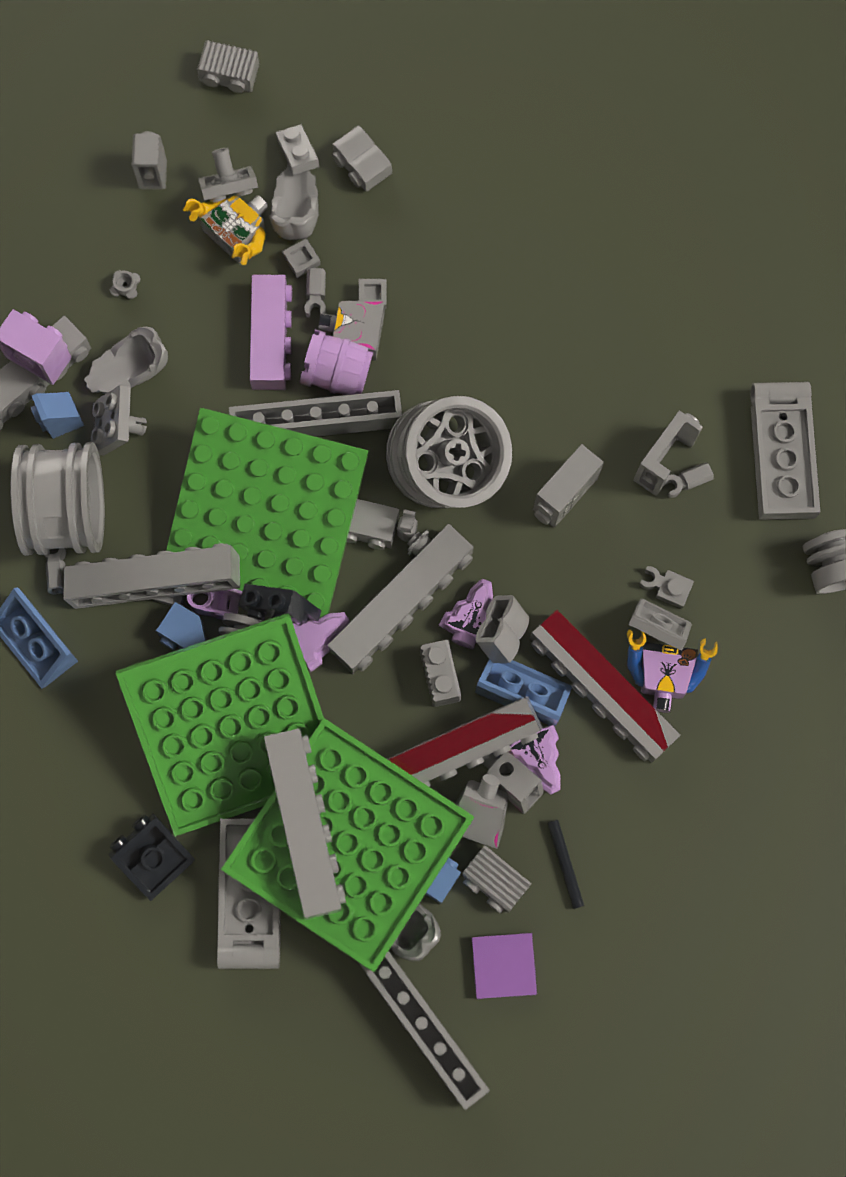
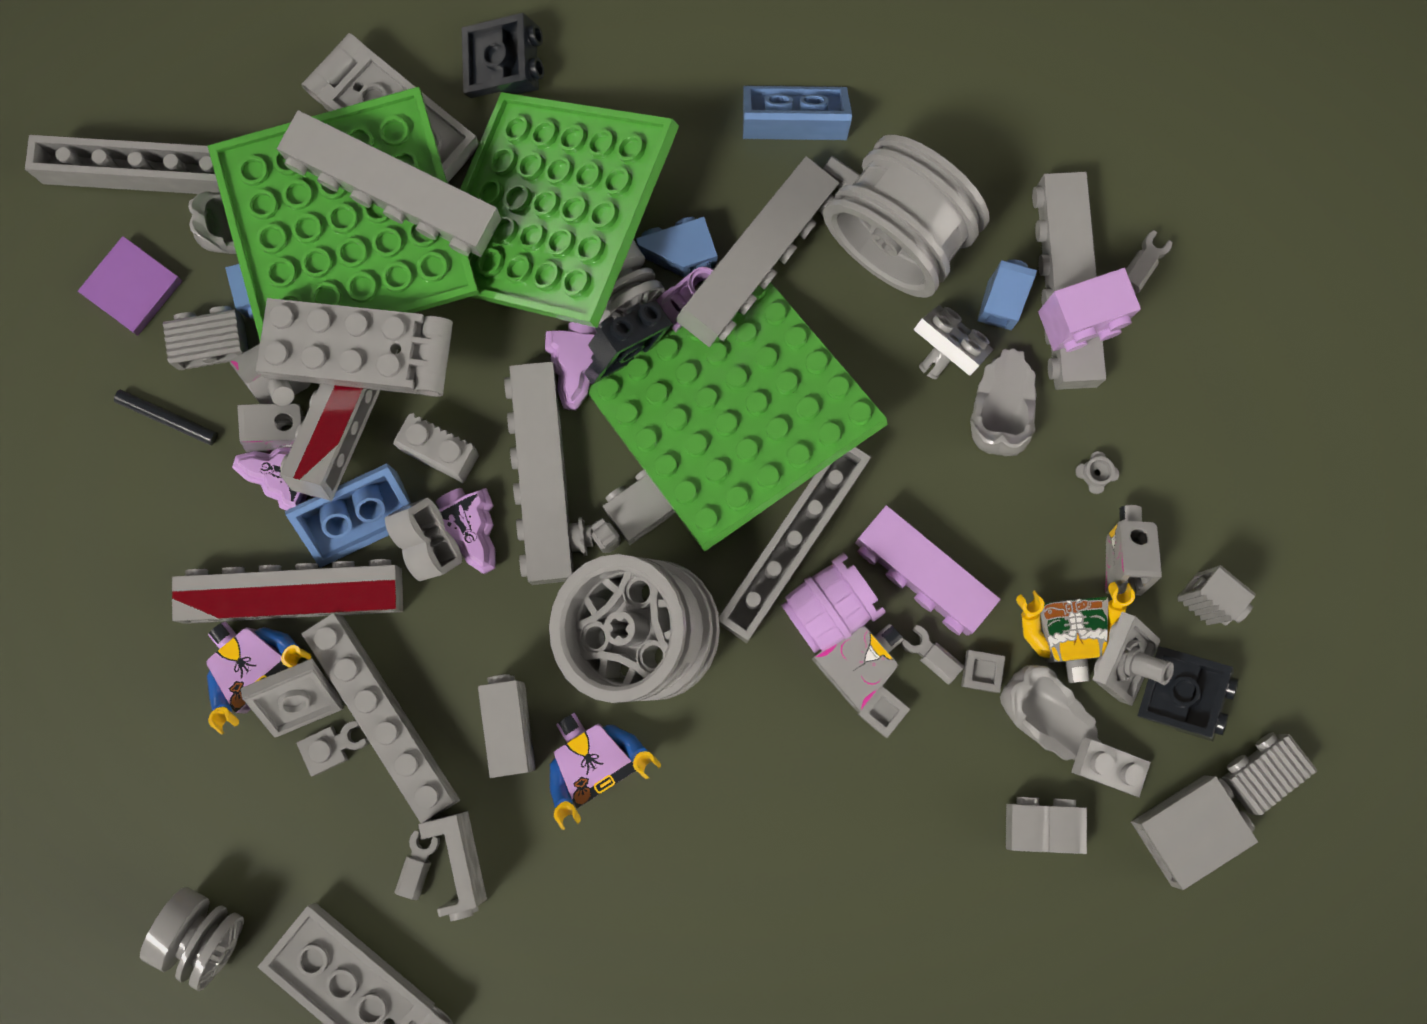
camera: 130 degrees right, 5 degrees up
none -> light grey hinge [256,298,453,397]
none -> light grey brick [301,613,460,823]
none -> torso [550,713,661,830]
none -> light grey torso [1105,505,1162,596]
none -> light grey brick [1131,775,1258,890]
none -> black plate [1137,646,1239,742]

